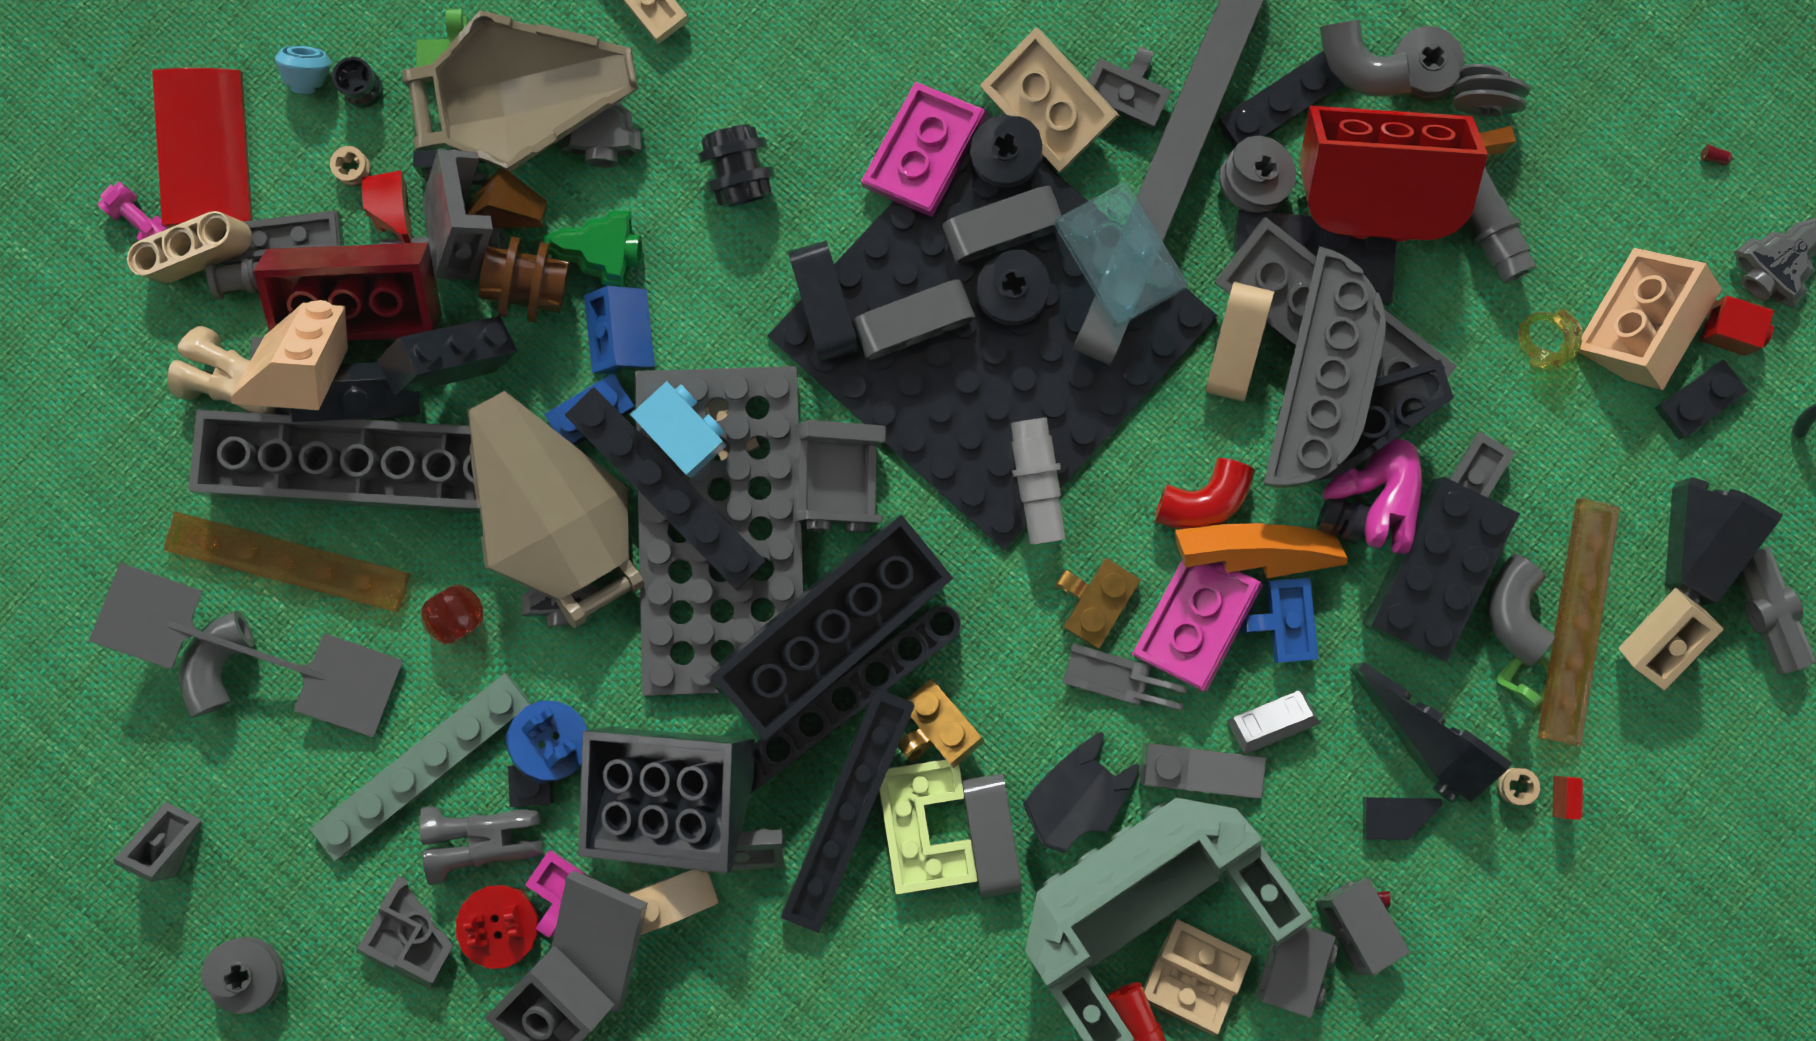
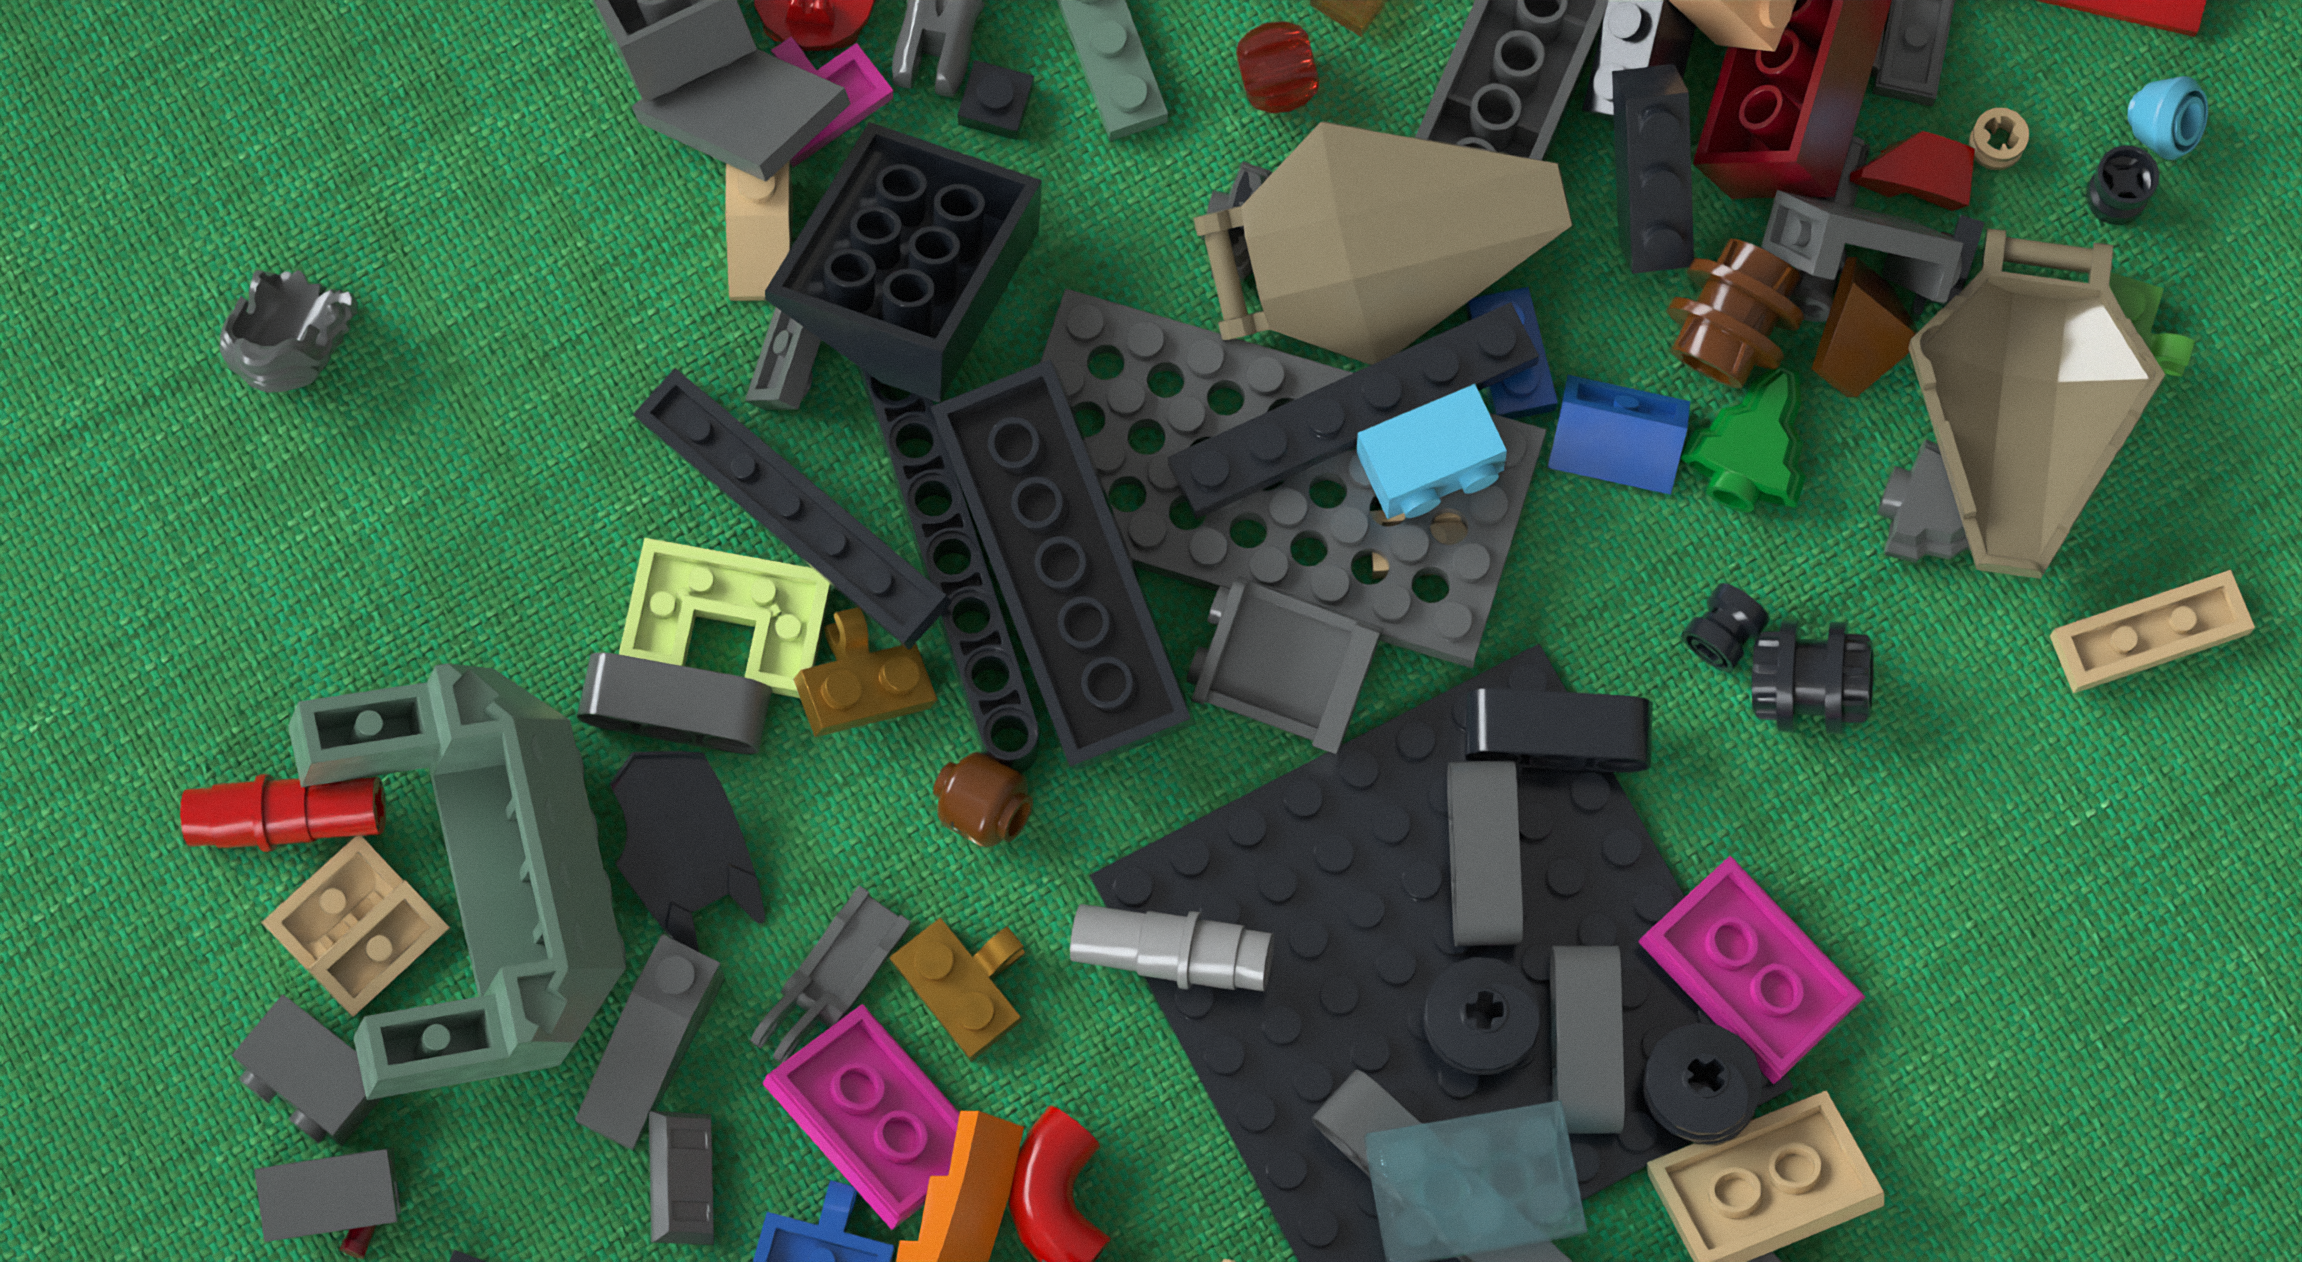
camera: 105 degrees right, 10 degrees down
blue plate [506,701,588,783] -> none
none -> reddish brown head [933,752,1033,847]
none -> black wheel [1681,583,1770,672]

